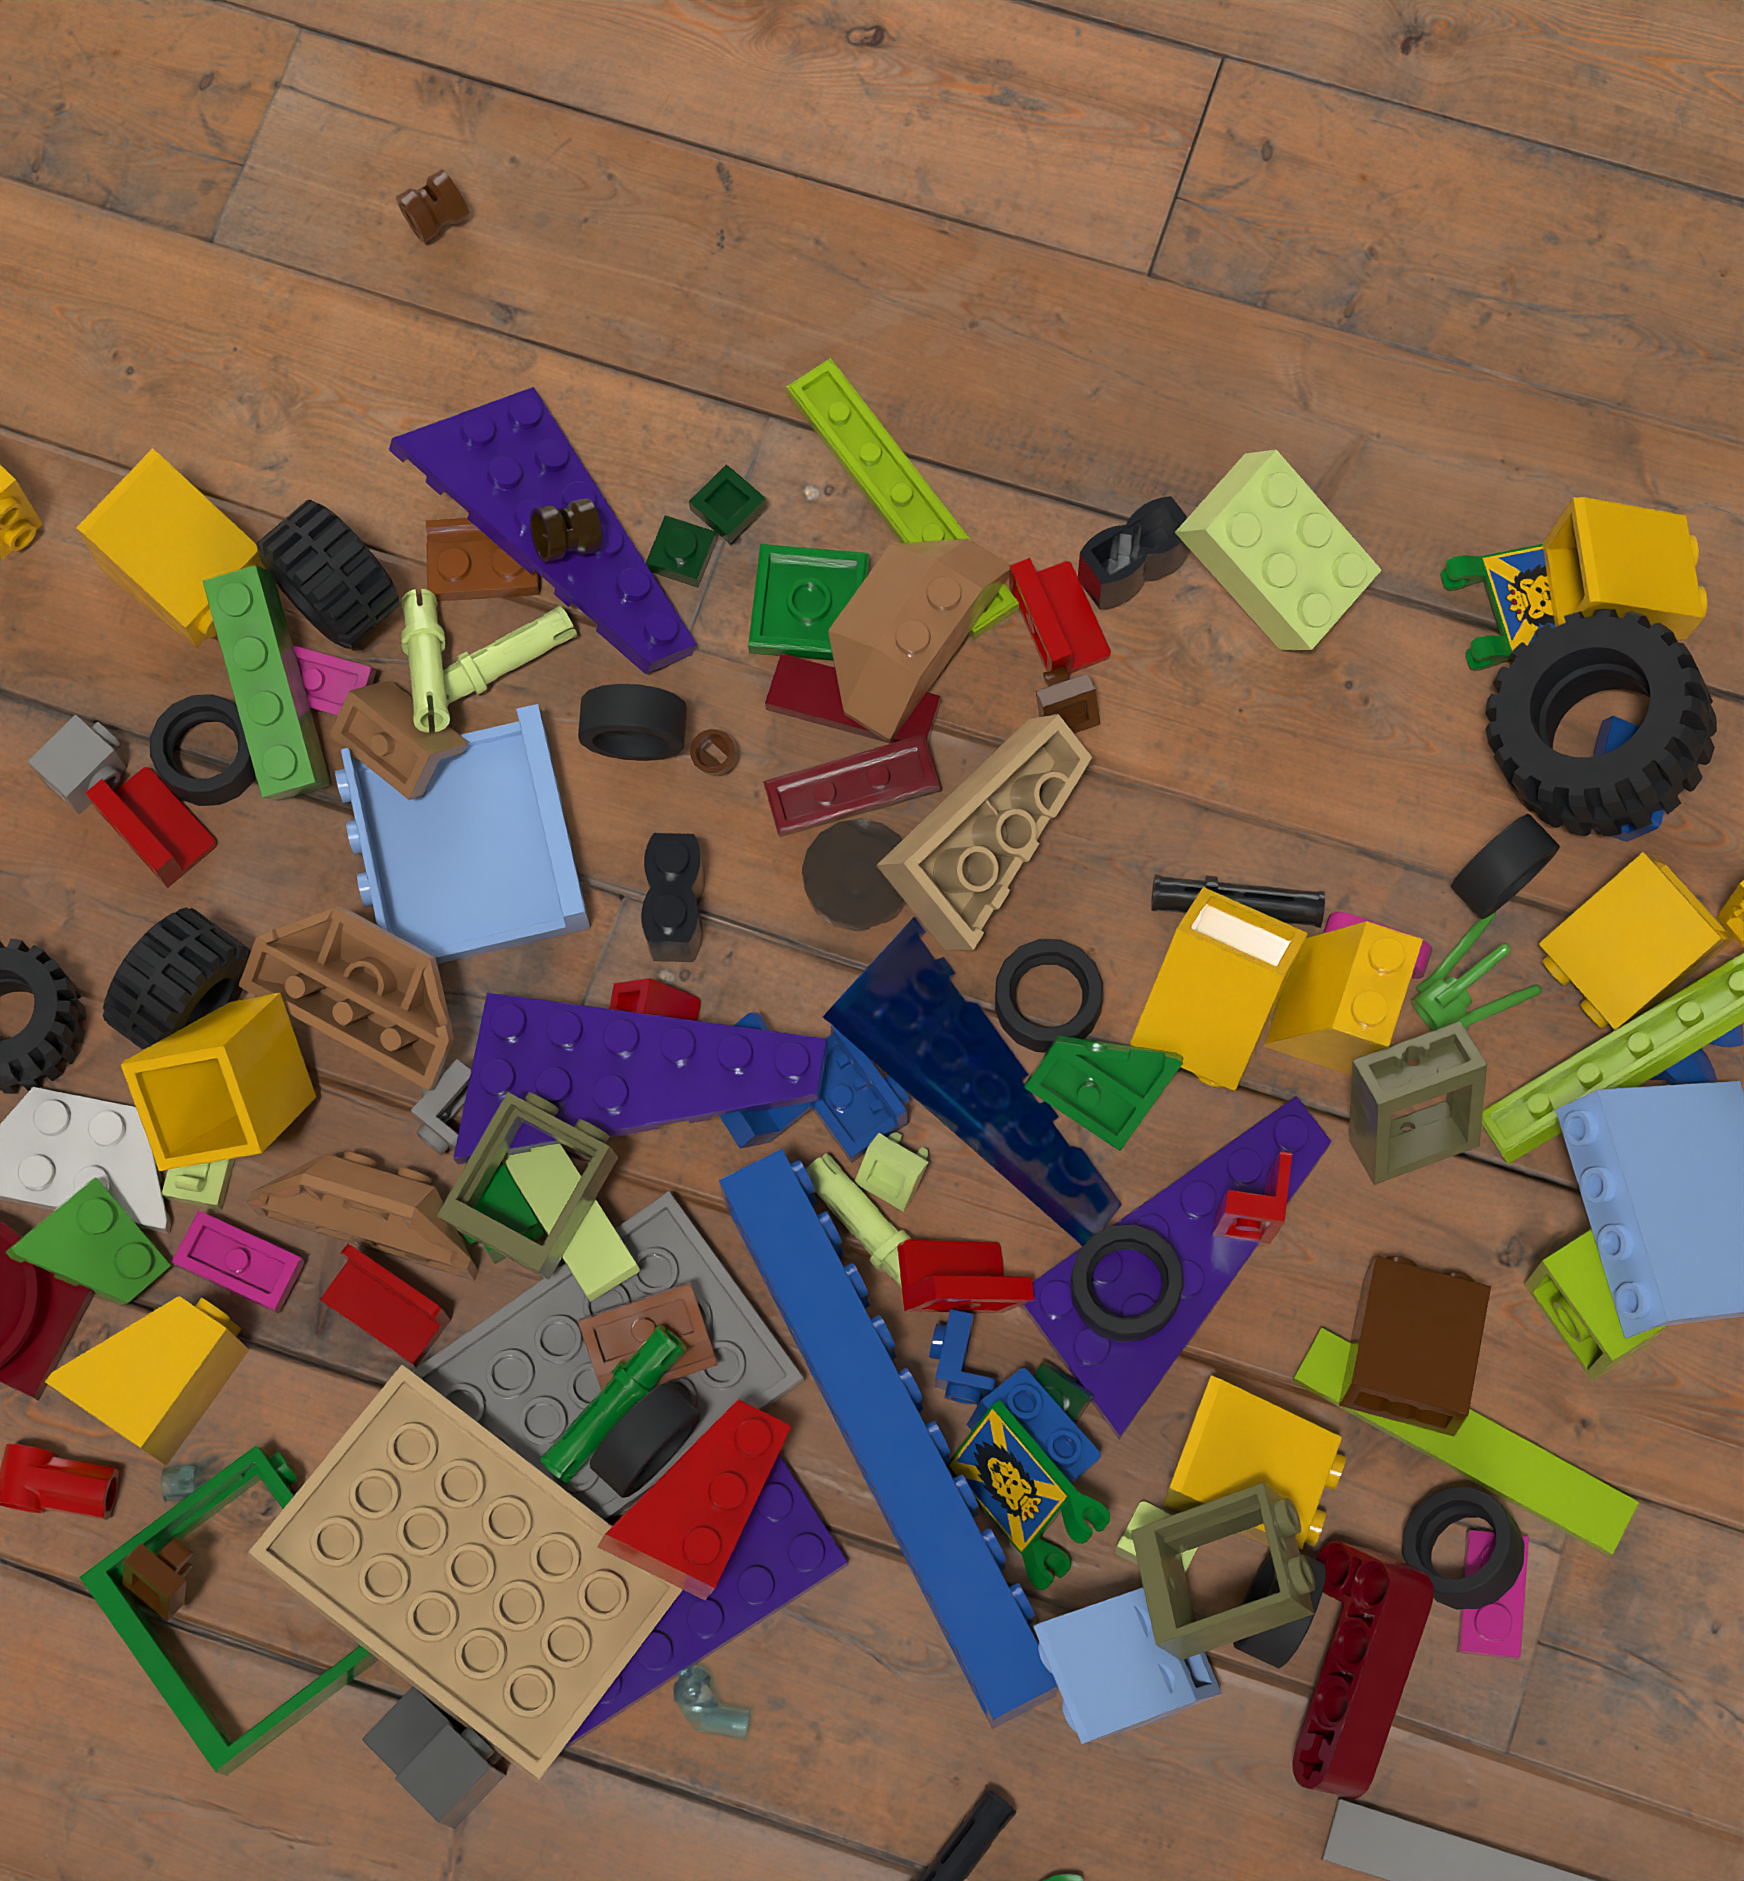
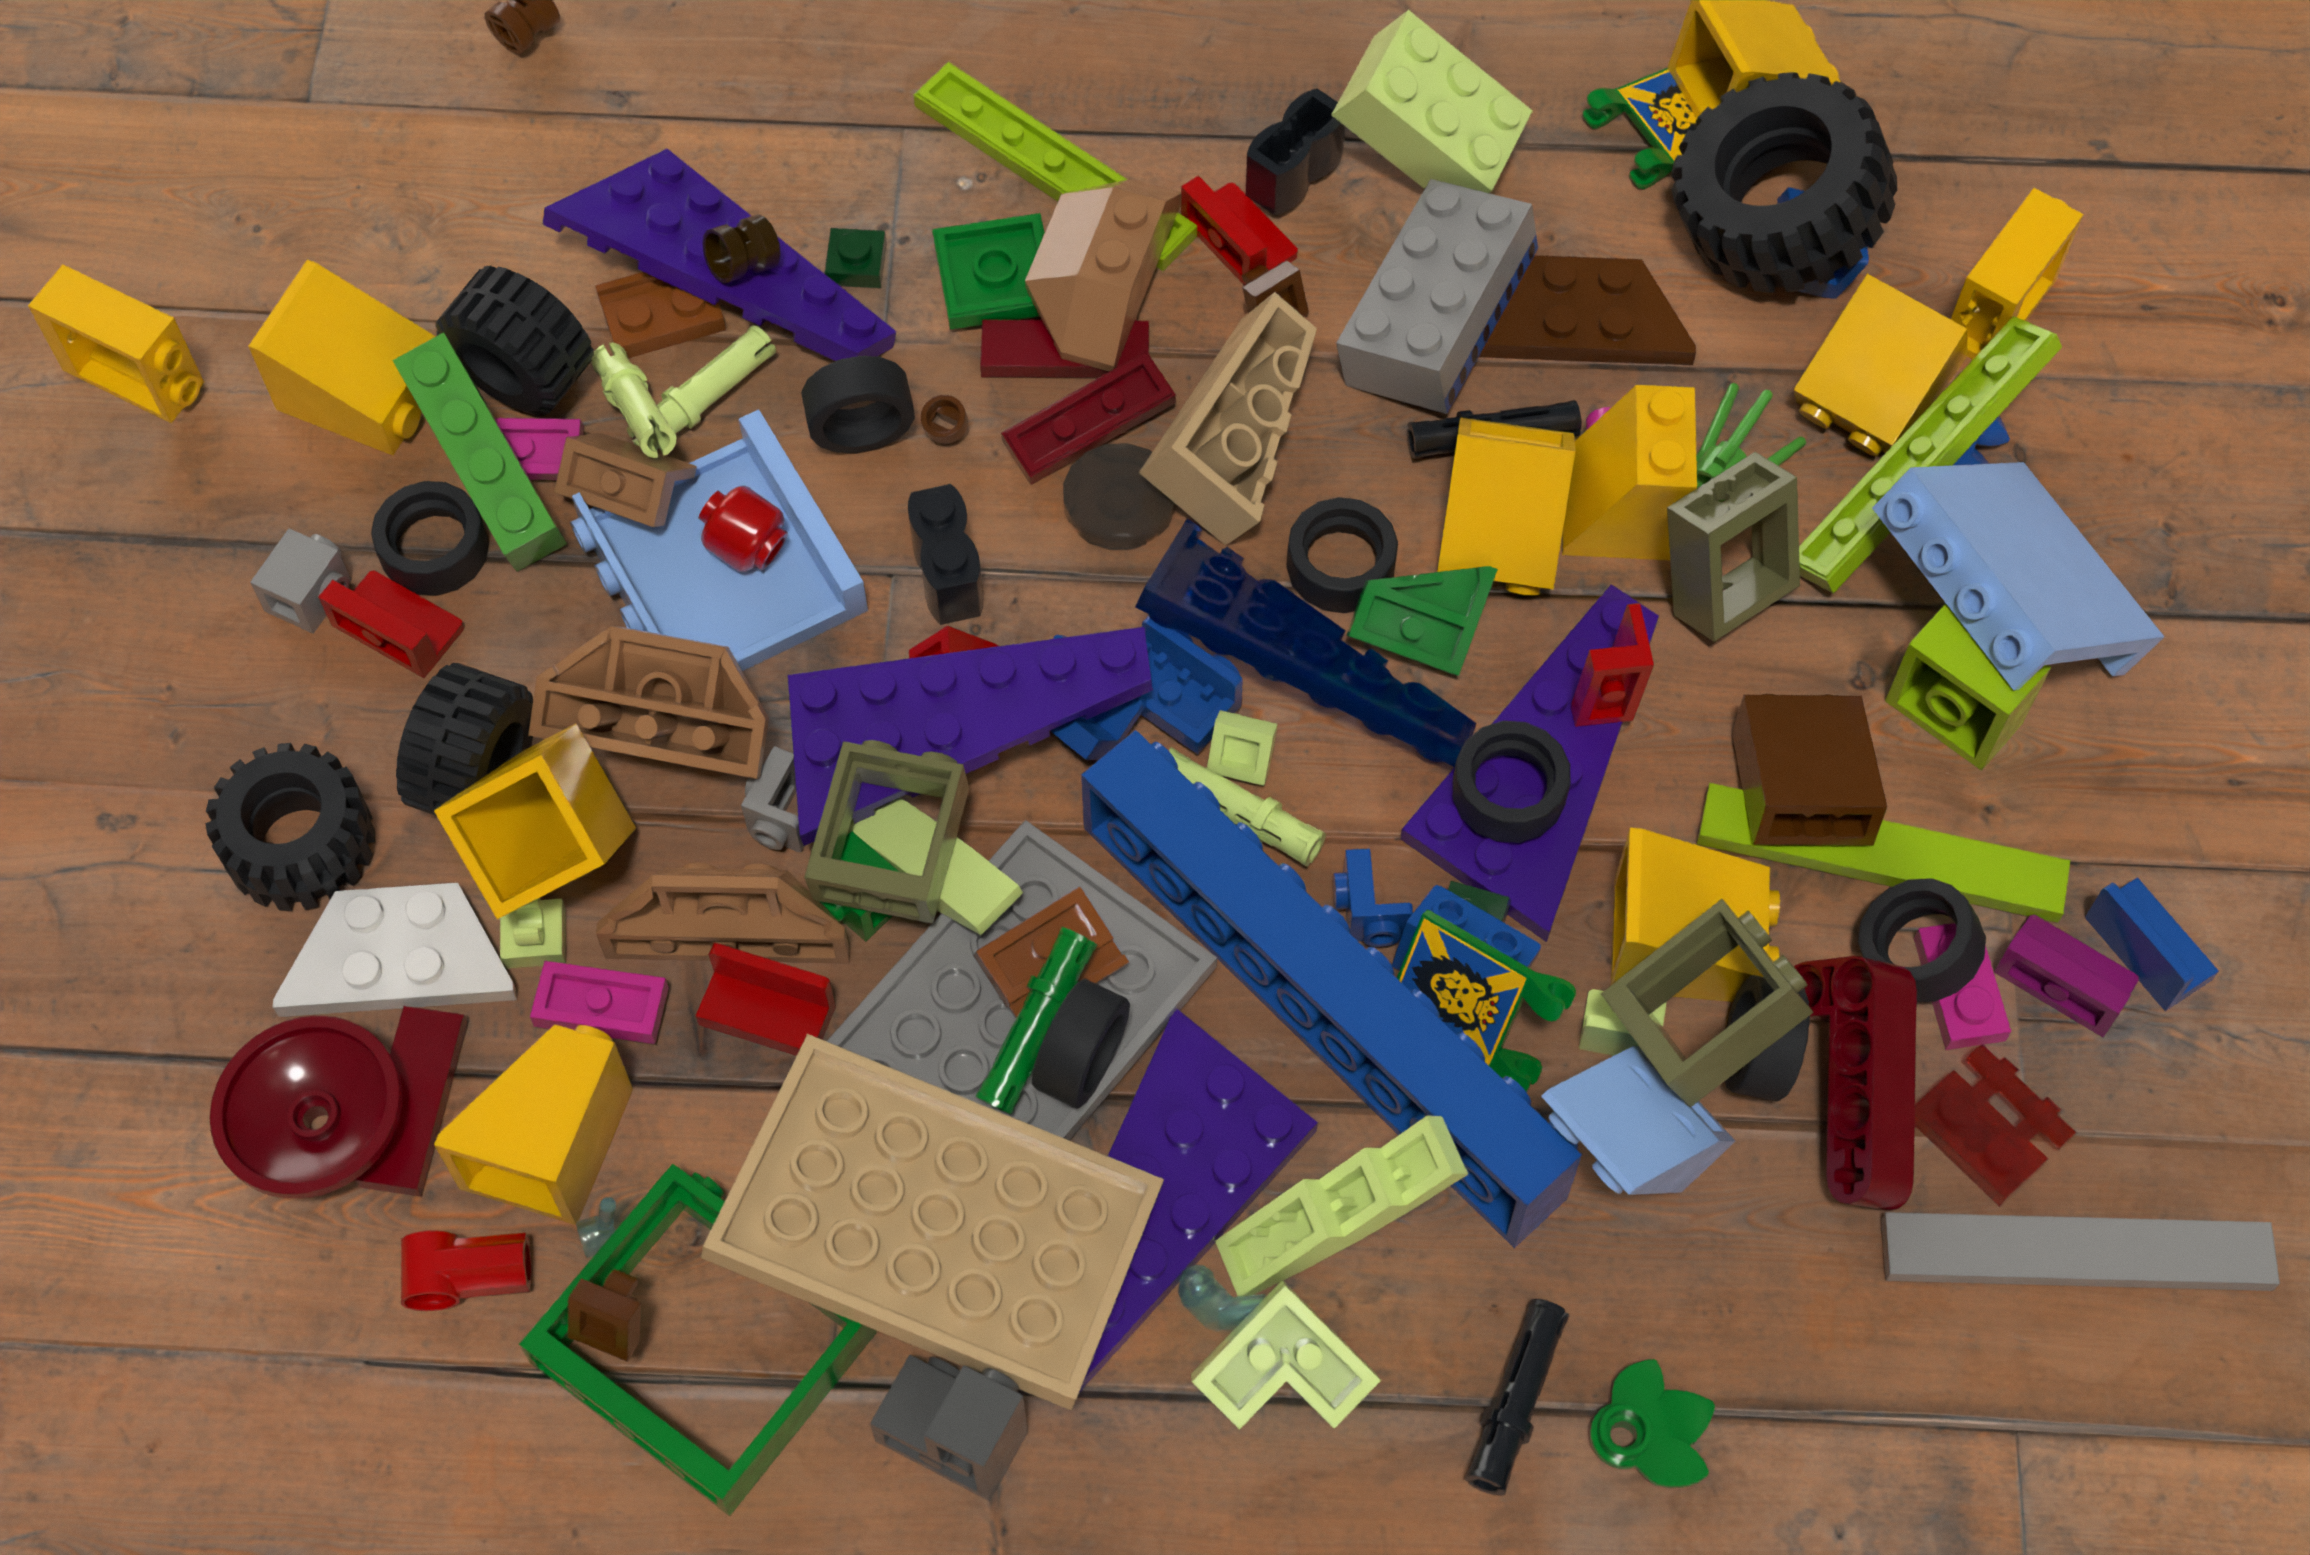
camera: 20 degrees left, 10 degrees down
bright green wing [6,1177,171,1306] -> none
red wedge [597,1399,792,1600] -> none
dark green plate [689,464,767,544] -> none
red panel [897,1240,1035,1313] -> none
black tyre [1451,814,1560,919] -> none
none -> red head [698,486,788,572]
none -> yellowish green brick [1191,1280,1381,1430]
none -> yellowish green slope [1215,1116,1468,1298]
none -> light grey brick [1336,179,1538,414]
none -> reddish brown wing [1479,255,1696,366]
none -> clear red plate [1915,1044,2077,1207]
none -> magenta panel [1994,915,2139,1037]
none -> blue panel [2085,877,2219,1011]

